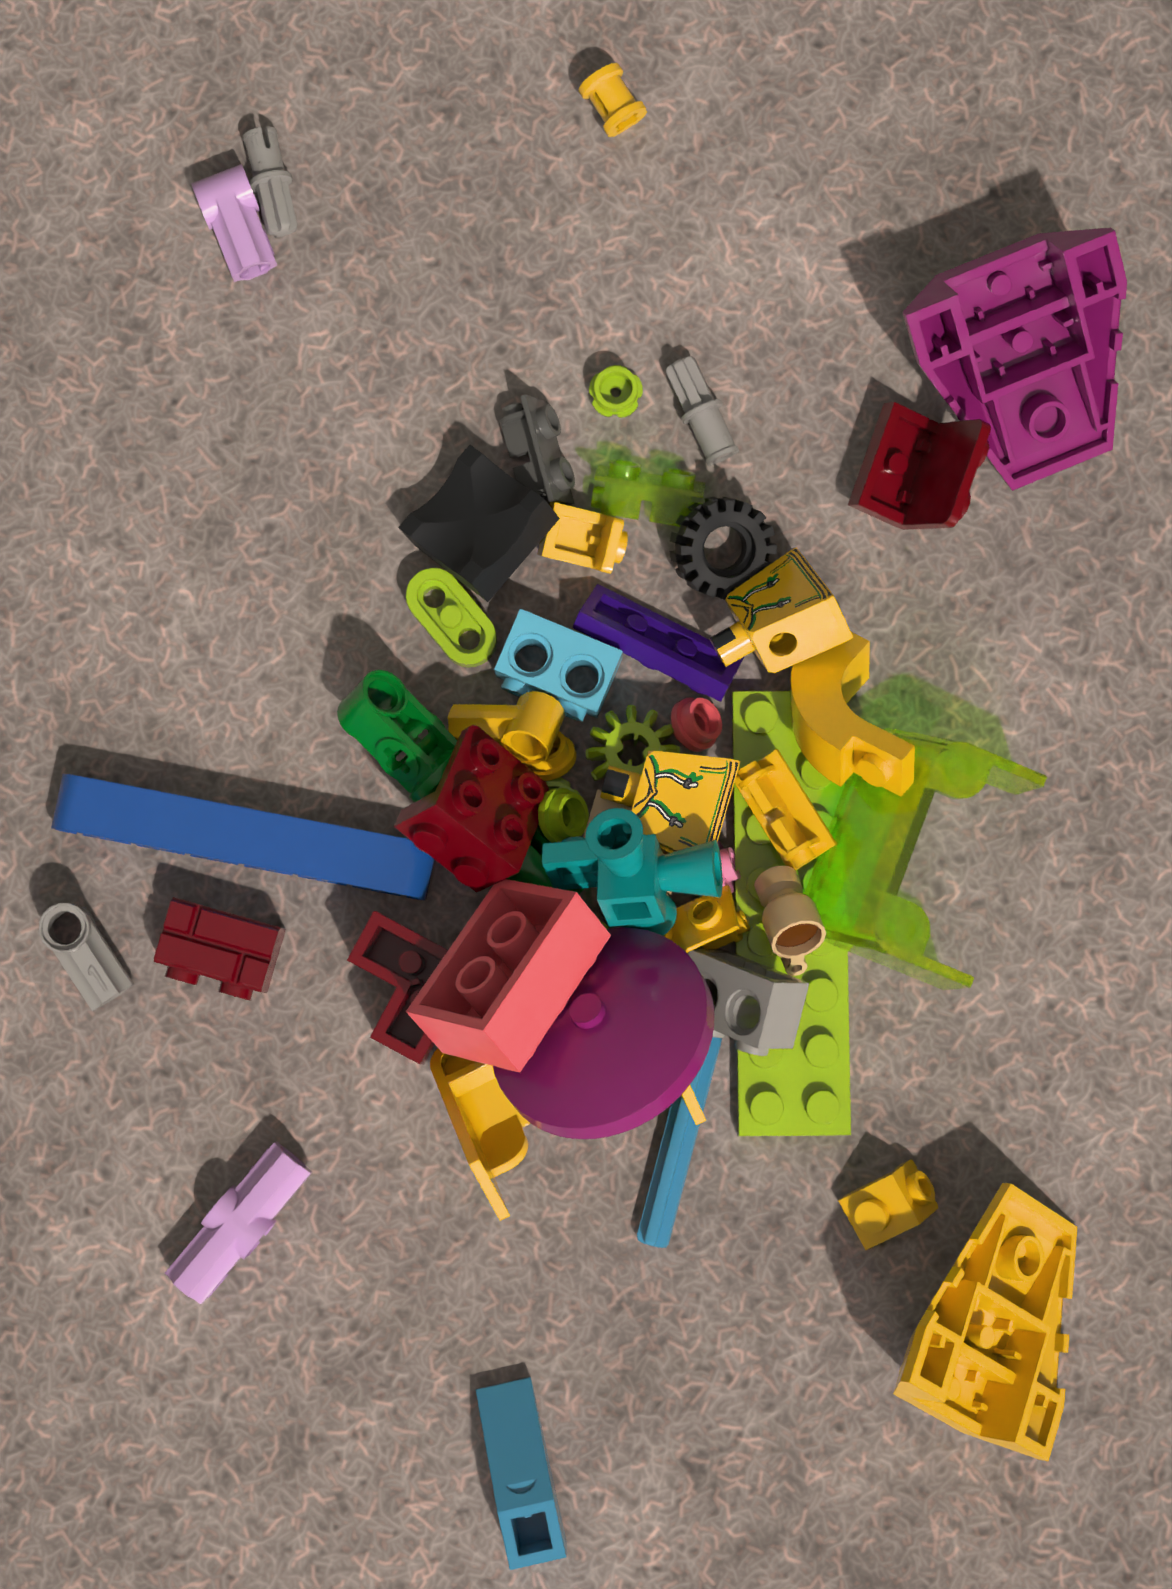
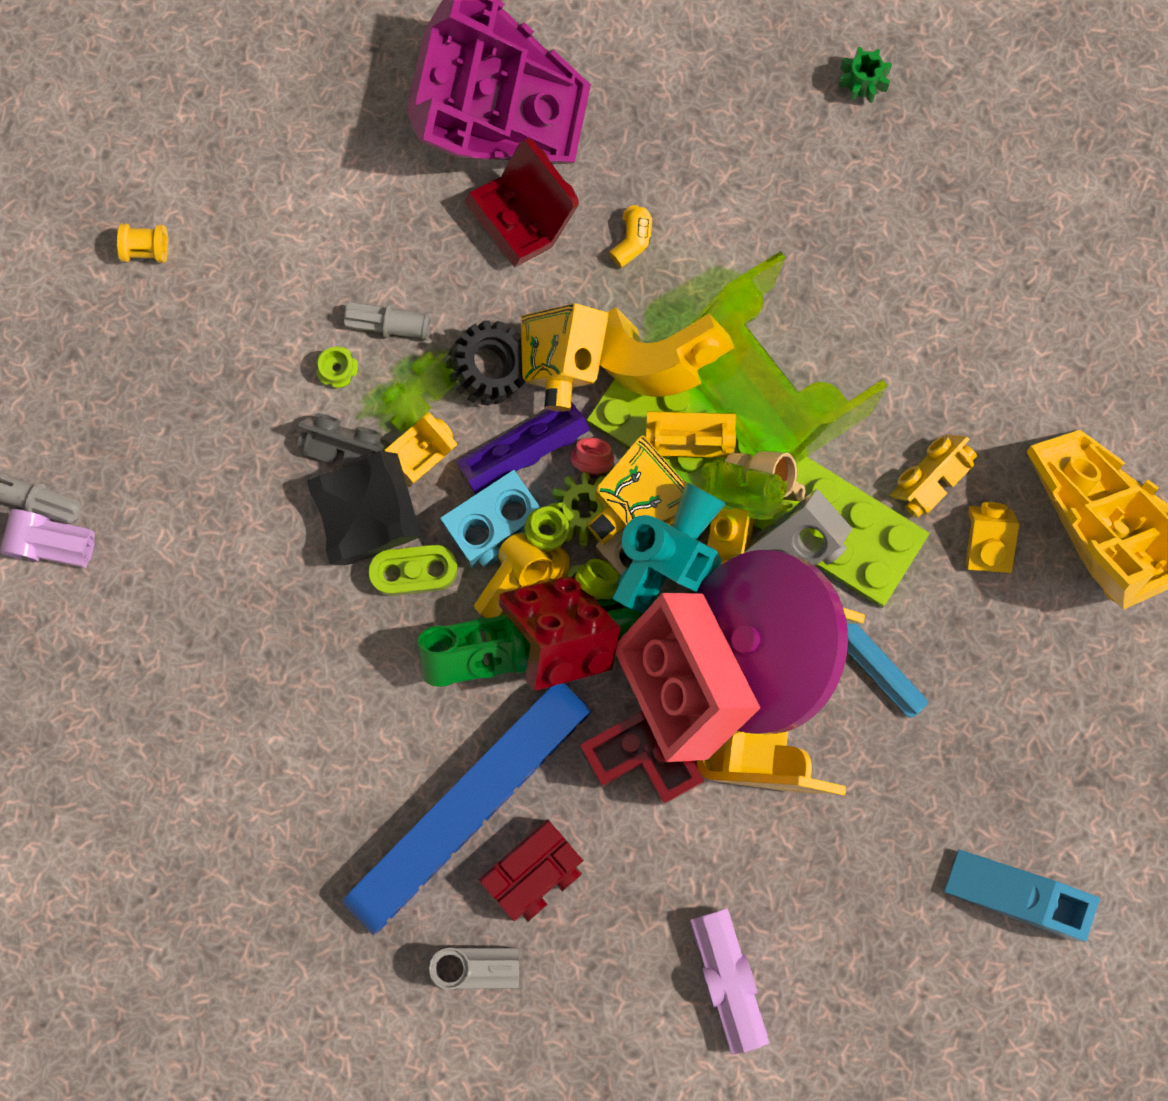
camera: 60 degrees left, 5 degrees down
none -> lime plate [524,506,569,551]
none -> yellow arm [608,205,652,269]
none -> clear neon green hinge [701,459,793,520]
none -> yellow hinge [890,434,977,518]

